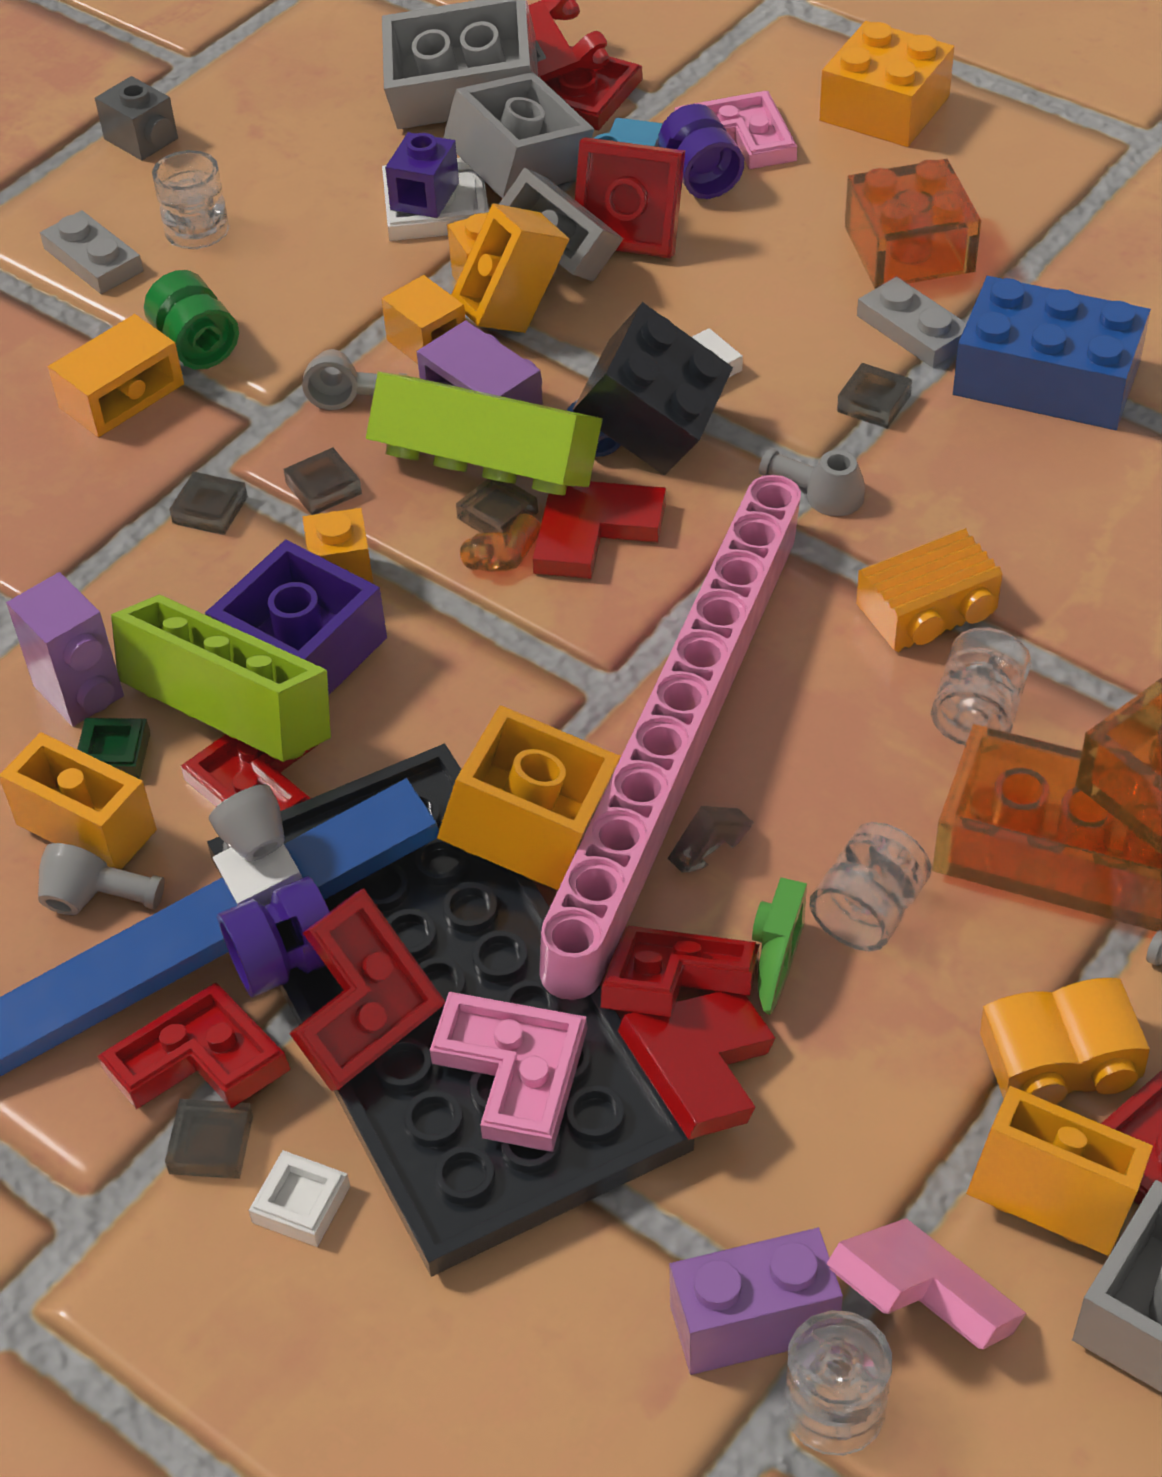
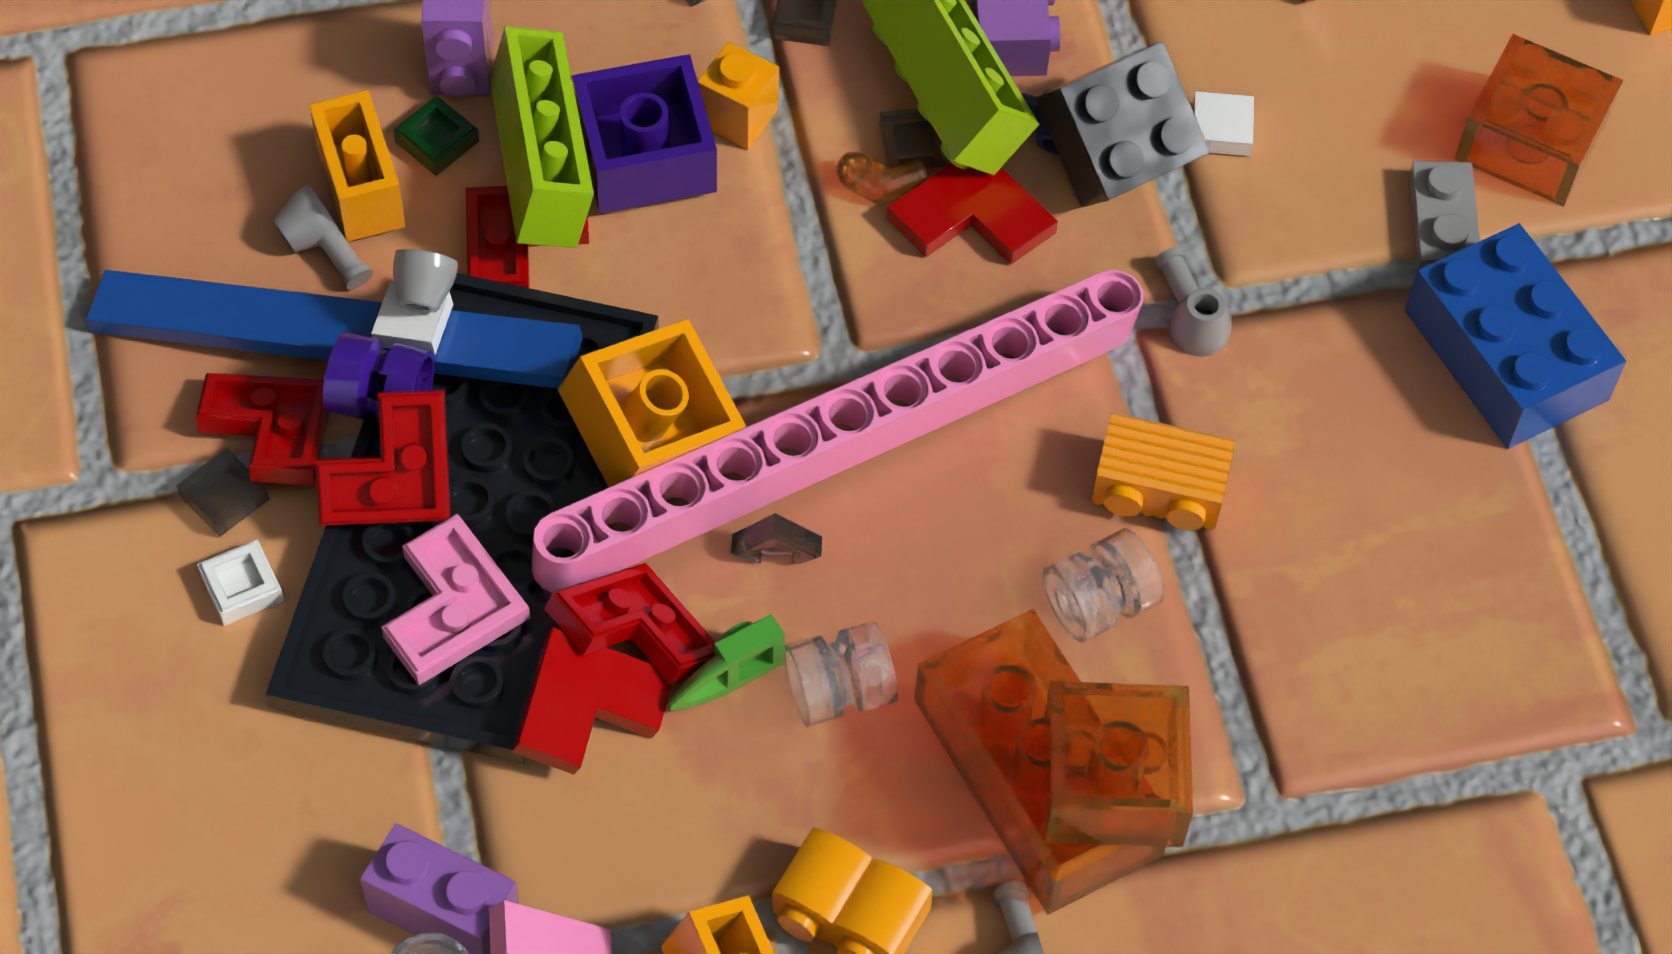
camera: 35 degrees right, 10 degrees up
clear smoke tile [837,363,912,429] -> none

